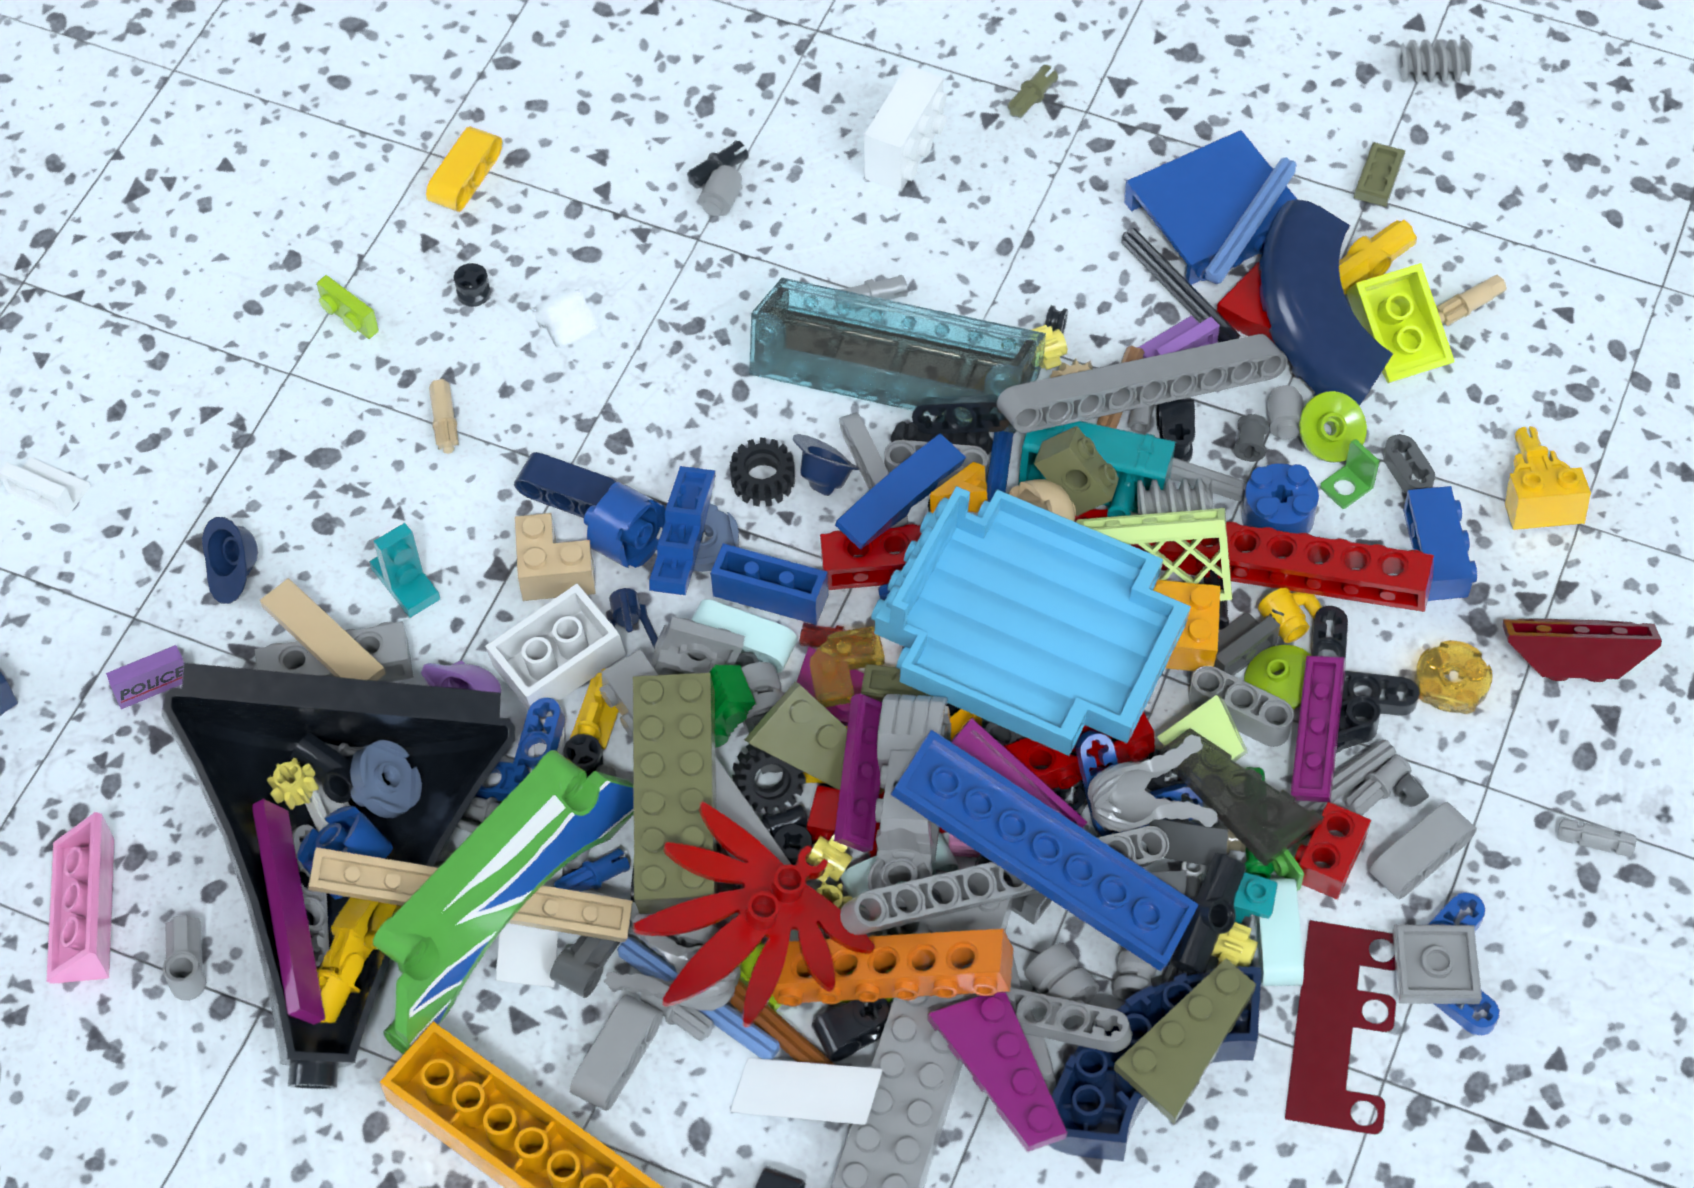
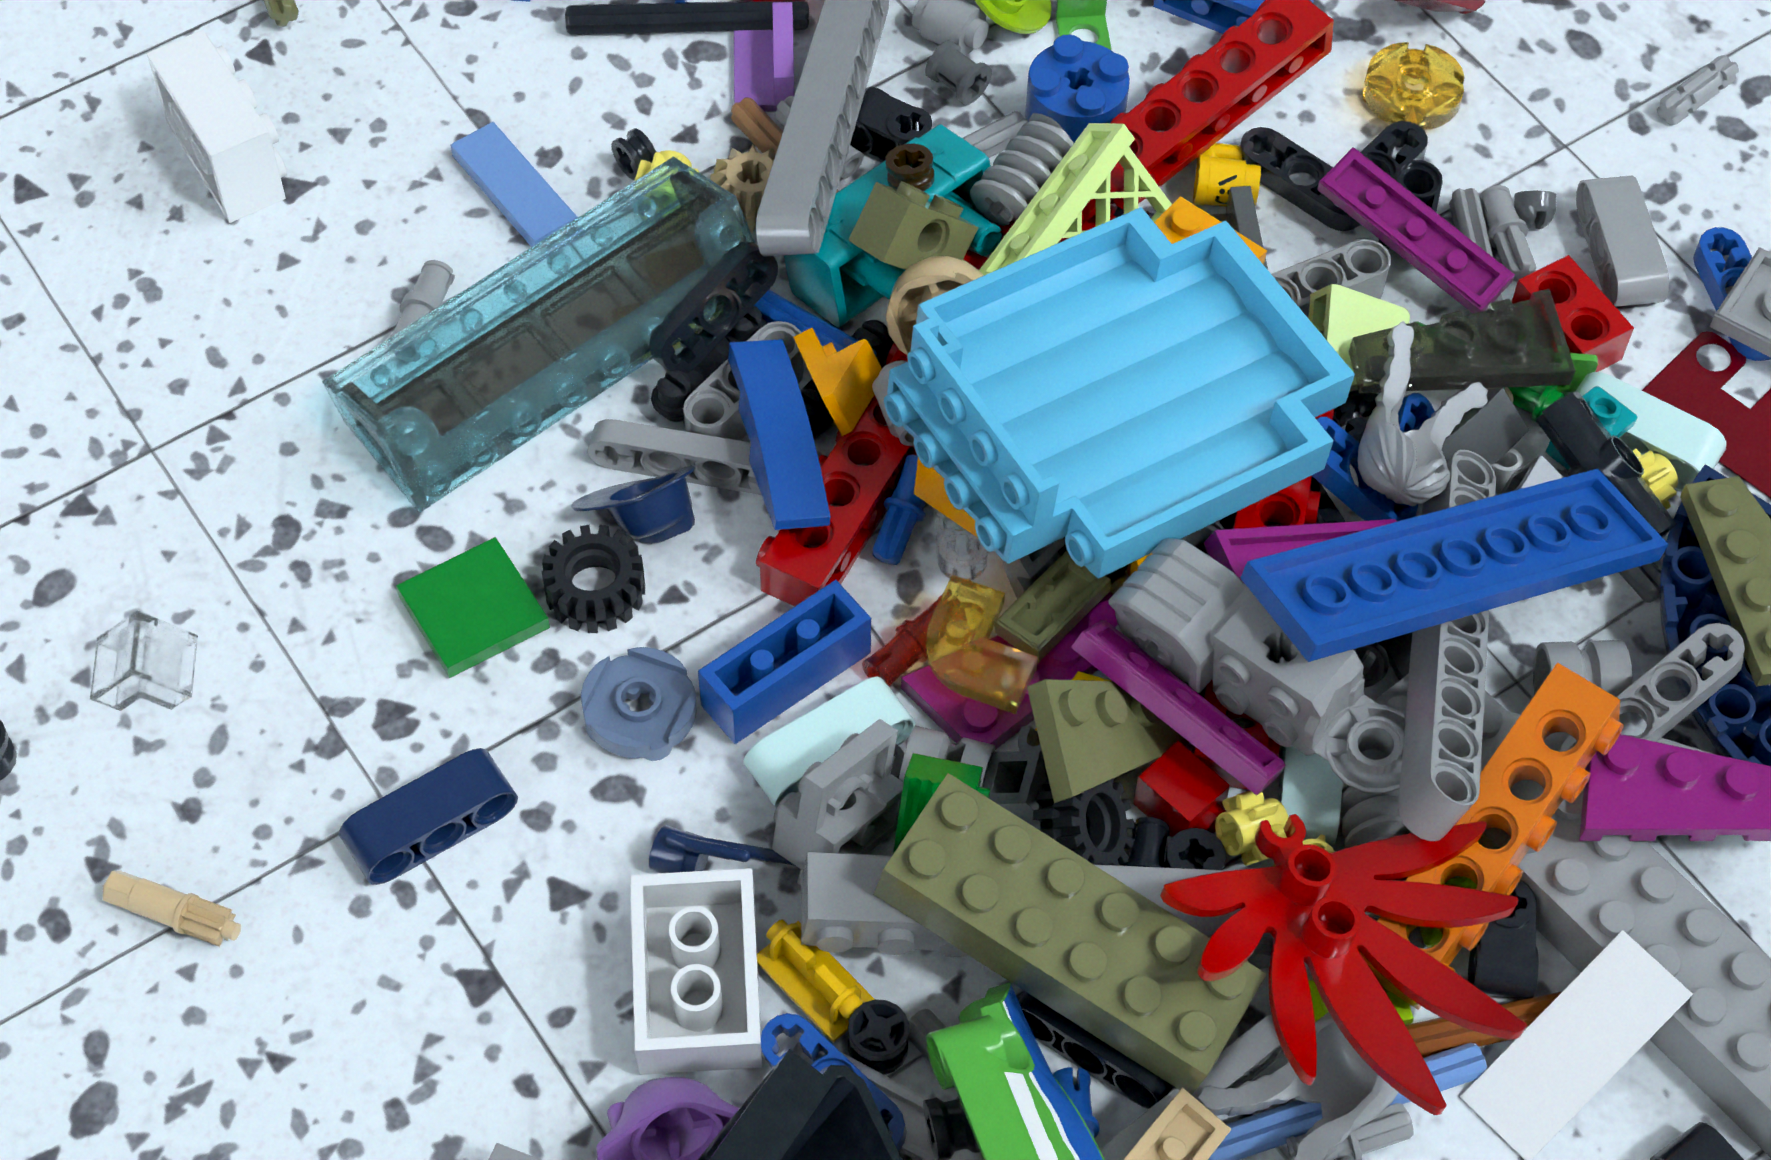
camera: 60 degrees left, 0 degrees up
teal bracket [369,522,441,618] -> none
tan brick [515,513,596,601] -> none
blue brick [584,482,666,568] -> none
blue slope [649,466,715,596] -> none
black axle [687,140,749,188] -> none
light grey brick [699,165,742,216] -> none
light grey wheel [1112,951,1156,1002] -> none
lime dish [1244,645,1311,710] -> none
none -> green tile [396,537,550,678]
none -> medium blue tile [450,122,579,252]
none -> dark brown bush [886,143,935,191]

